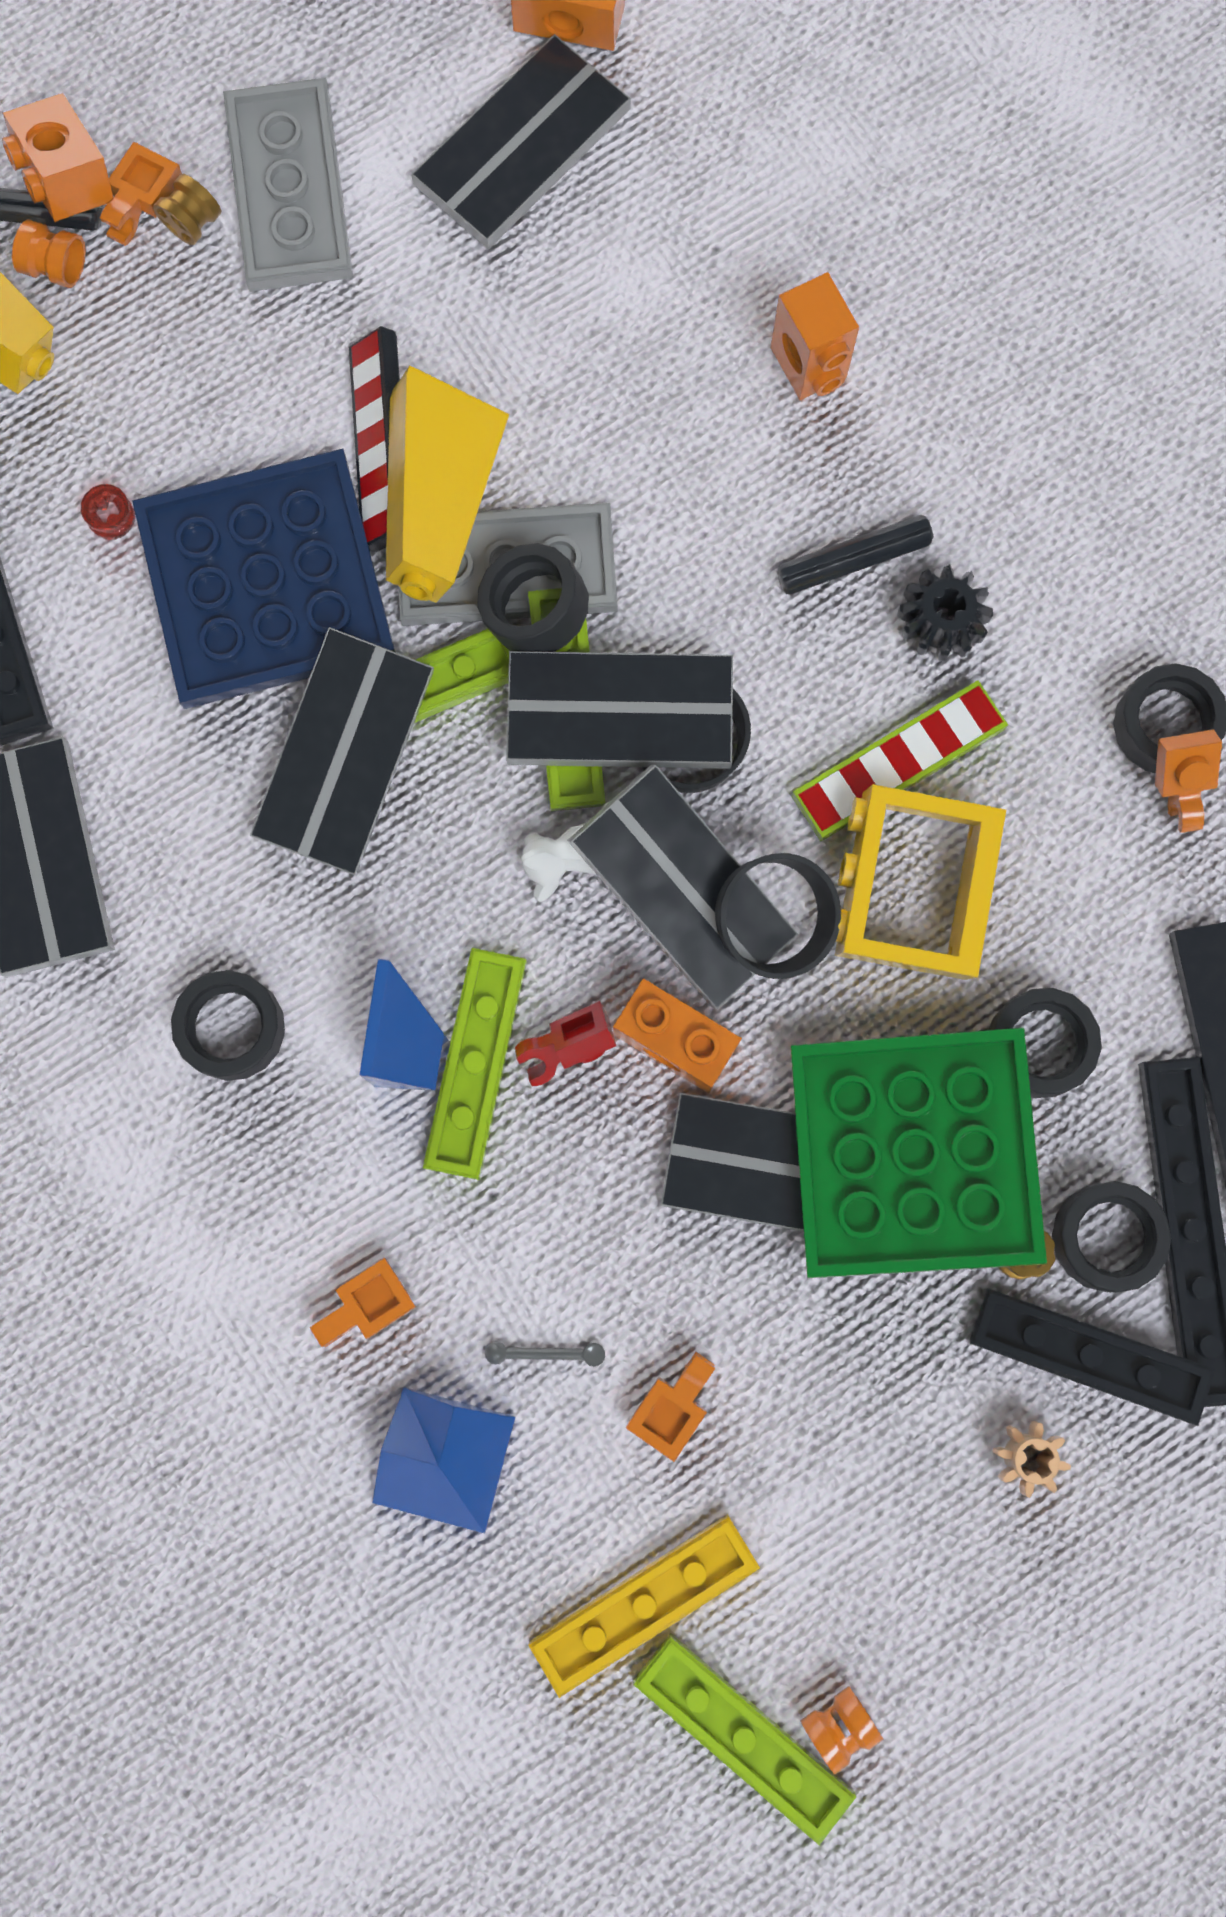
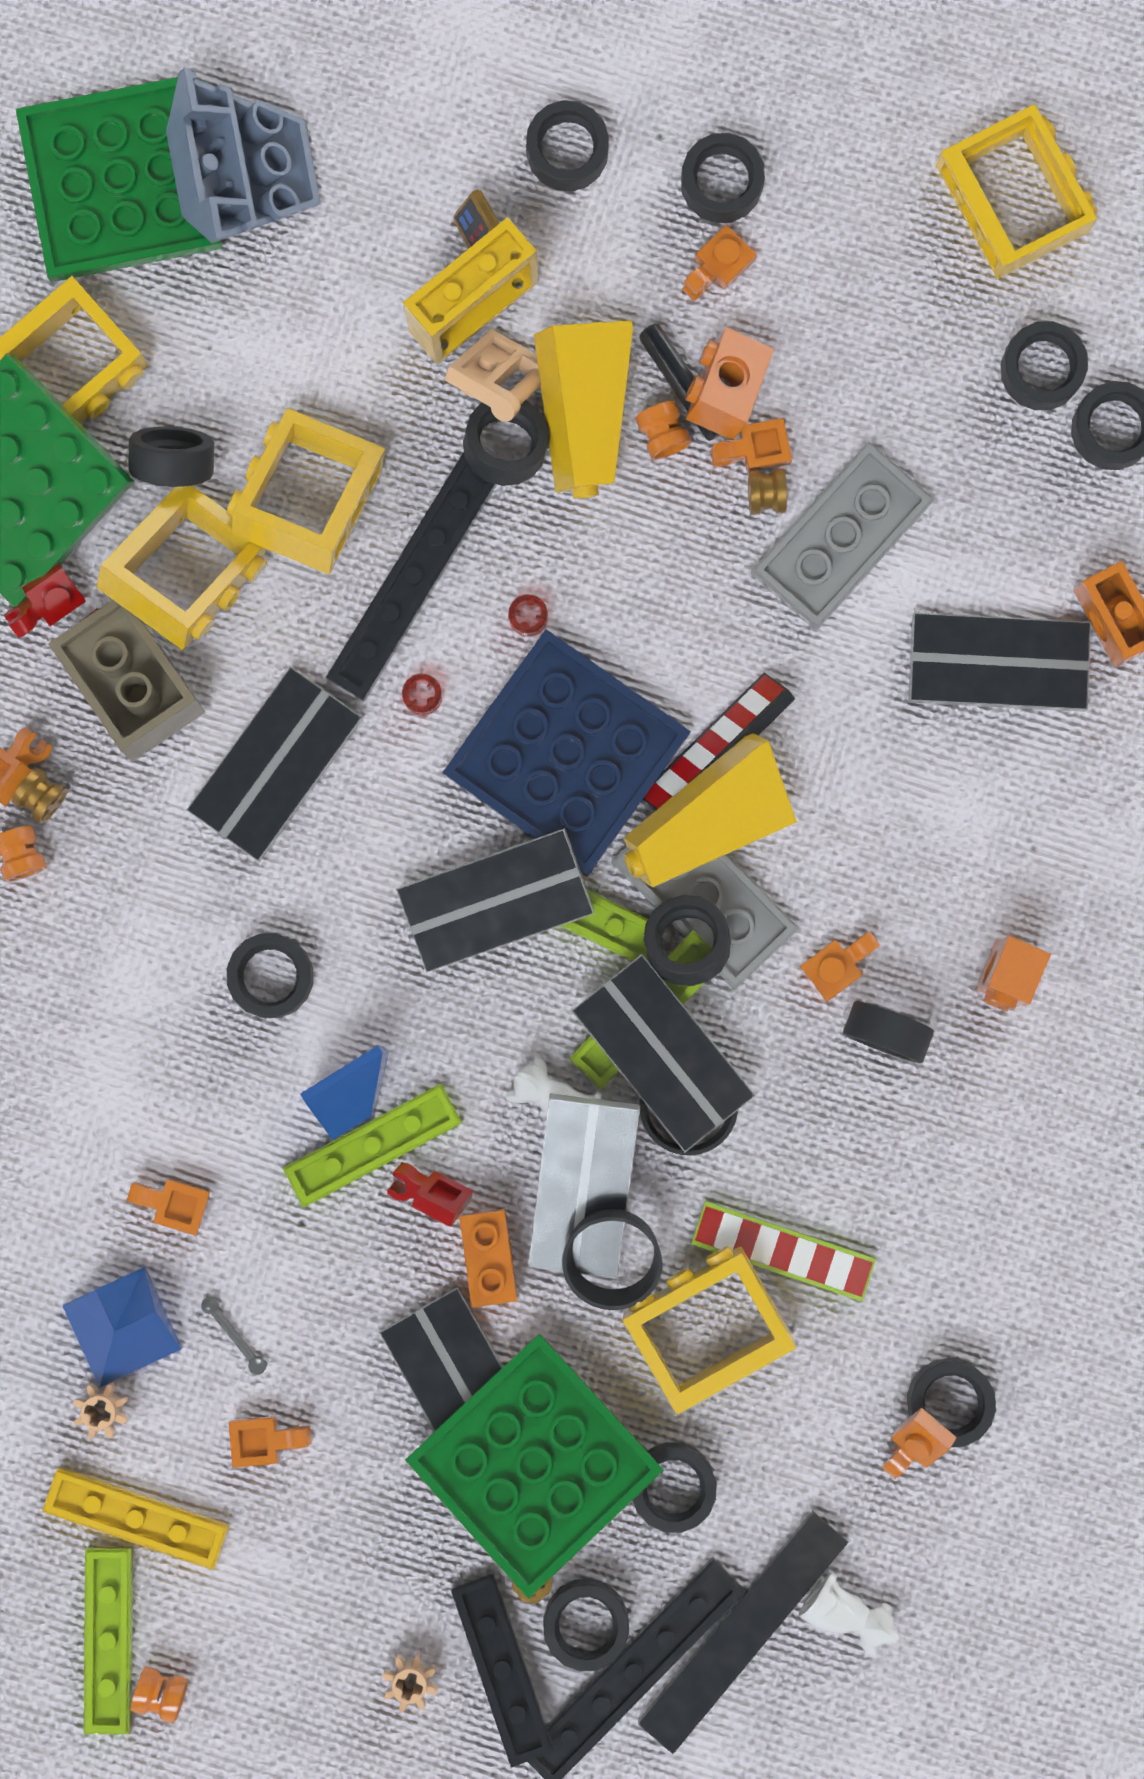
camera: 50 degrees right, 5 degrees up
black axle [777,515,934,595] -> none
black gear [897,564,993,662] -> none
none -> light nougat gear [73,1383,130,1439]
none -> clear red bush [402,673,443,716]
none -> orange plate [800,931,880,1002]
none -> black tyre [842,1001,934,1064]

